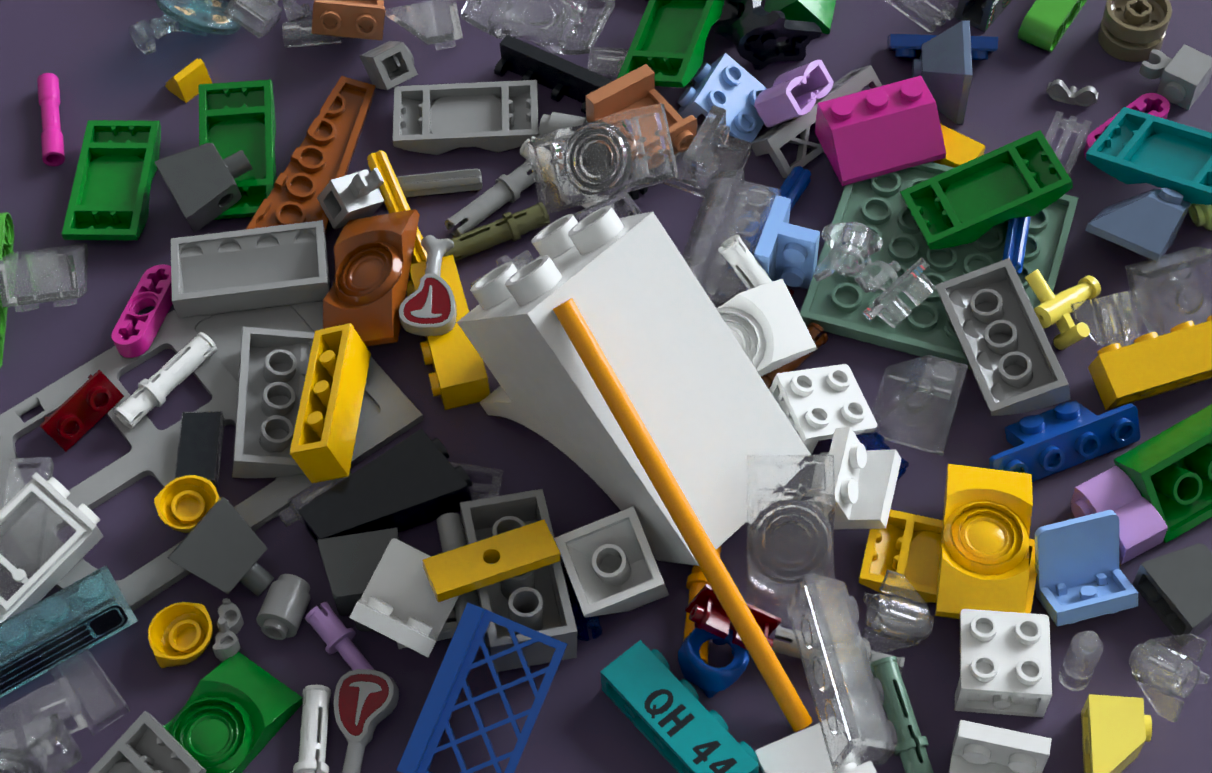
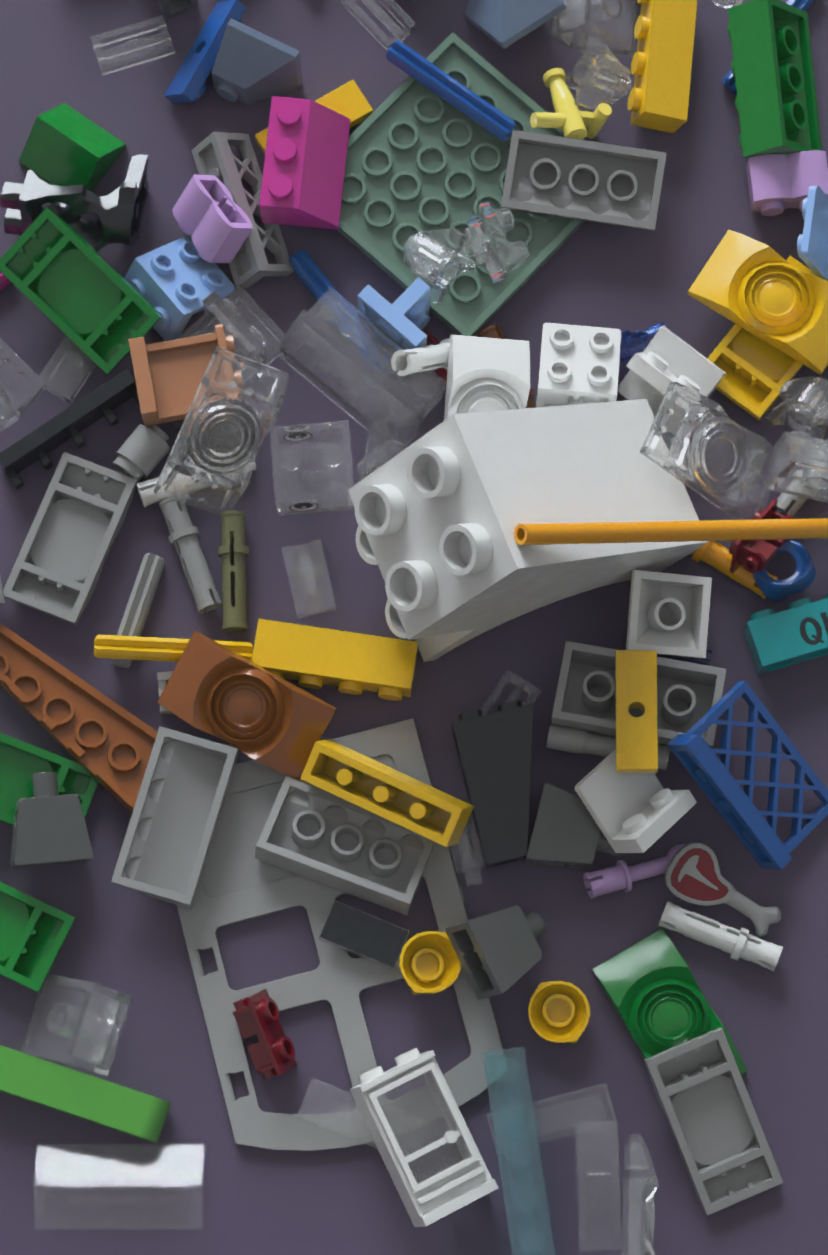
camera: 70 degrees left, 20 degrees up
dark pink beam [111,264,173,358] -> none
white pin [114,332,218,429] -> none
light grey piece [212,598,244,661] -> none
light grey brick [256,574,311,640] -> none
light grey brick [317,168,385,229] -> none
light grey piece [399,235,457,336] -> none
clear slope [866,355,968,456] -> none
green slope [900,130,1073,250] -> none
blue bracket [989,400,1141,482] -> none

